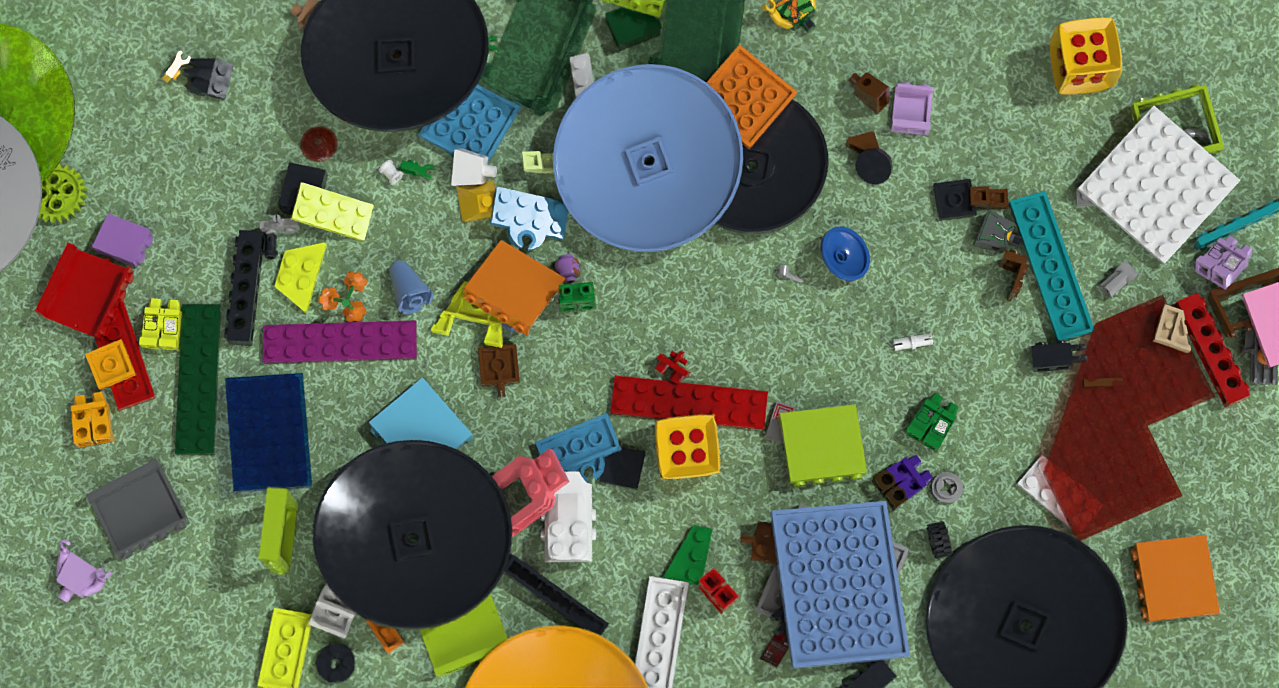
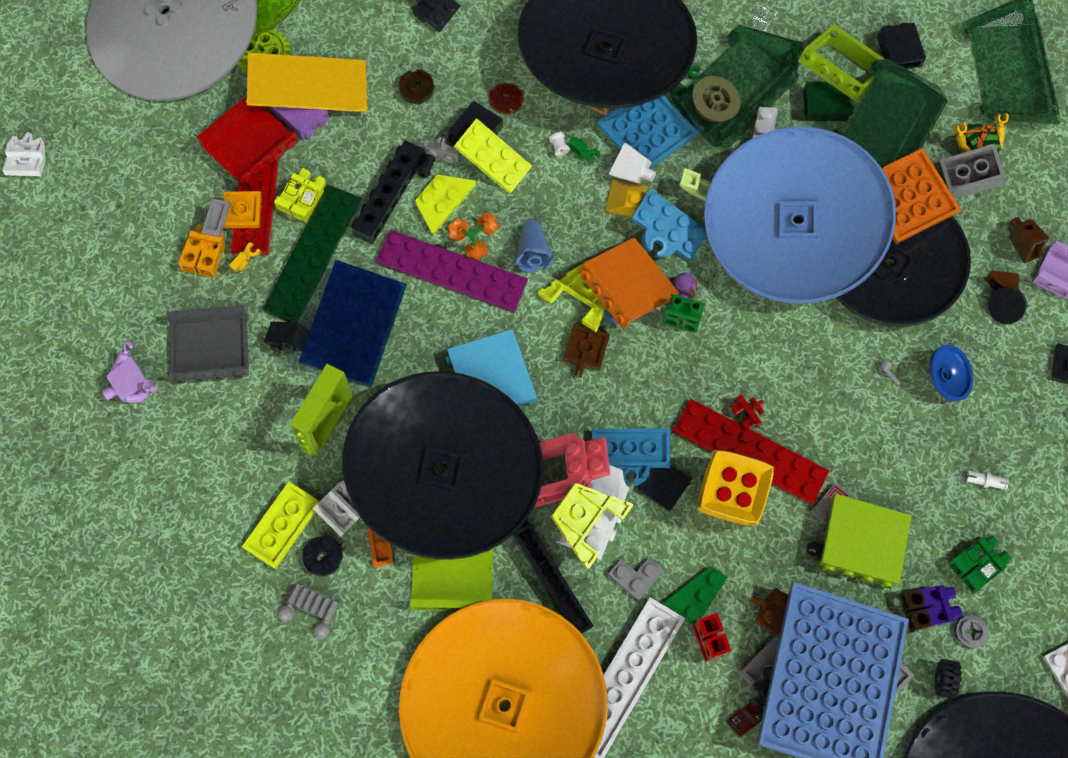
camera: 20 degrees right, 5 degrees down
none -> light grey tile [201,198,231,237]
none -> yellow plate [229,242,261,272]
none -> yellow piece [246,53,368,112]
none -> black brick [264,321,311,353]
none -> dark brown plate [399,70,434,105]
none -> neon yellow wing [551,483,633,569]
none -> light grey plate [608,557,664,601]
none -> olive piece [692,76,740,122]
none -> black pin [807,541,824,557]
none -> light grey brick [939,144,1006,199]

